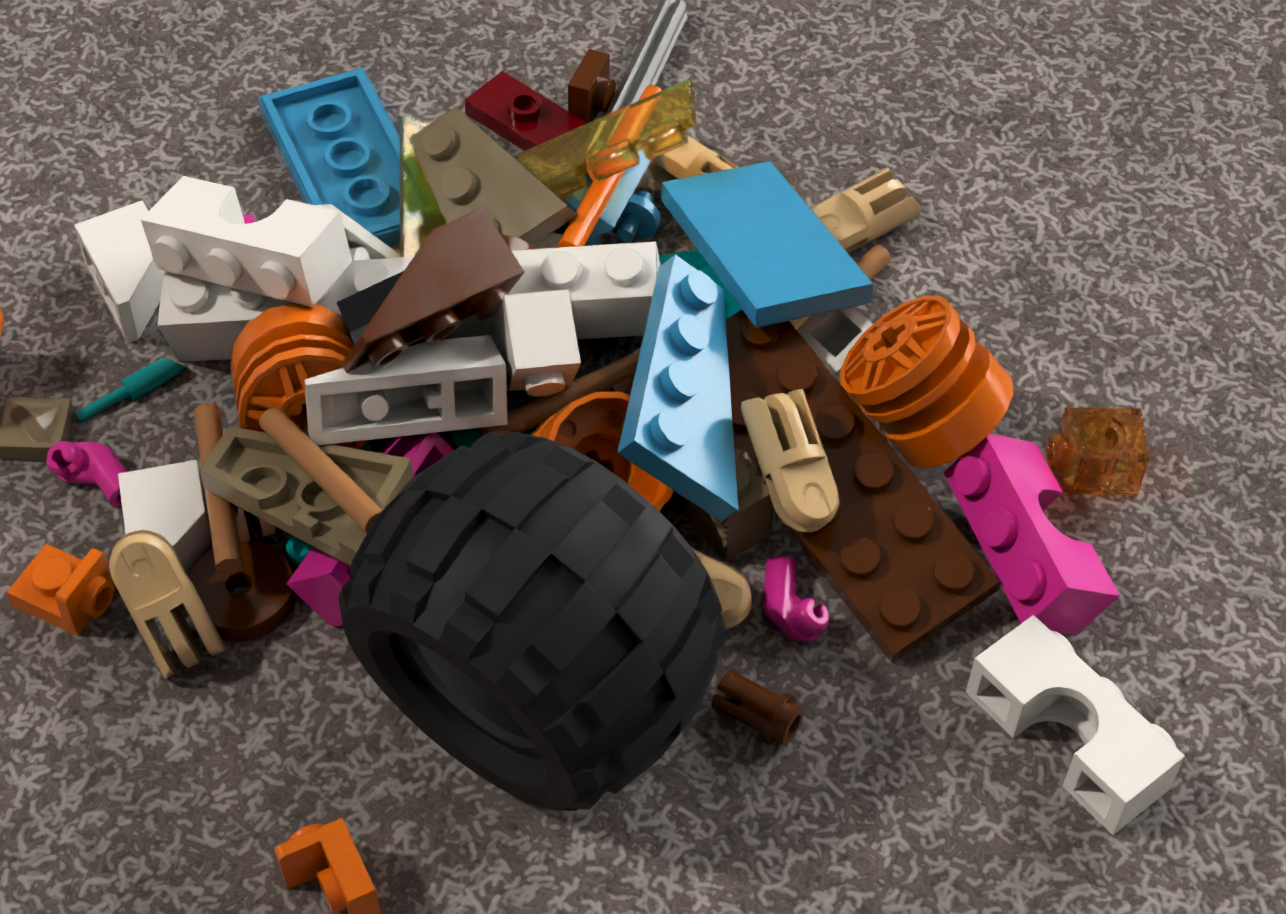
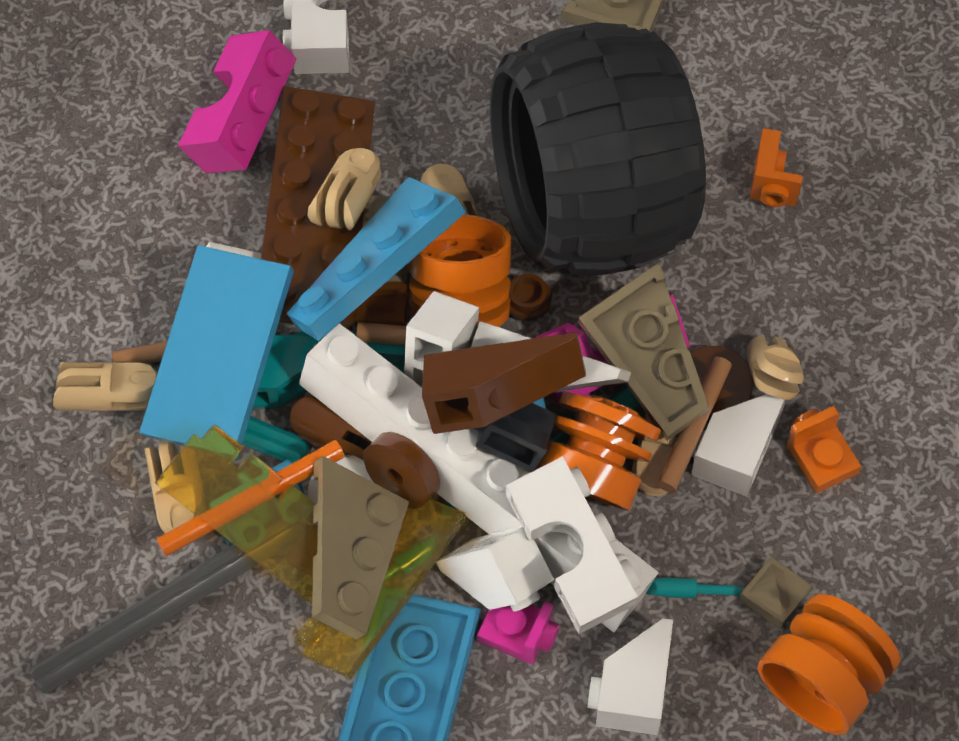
camera: 140 degrees left, 10 degrees up
dark pink arm [46,441,128,508] -> none
medium nougat bar [259,407,383,534] -> none
dark red plate [465,71,586,166] -> none
reddish brown plate [568,49,616,130] -> none
reddish brown pin [711,669,804,745] -> none
dark pink arm [762,555,829,643] -> none
orange wheel [840,295,1014,468] -> none
clear orange brick [1047,407,1150,496] -> none

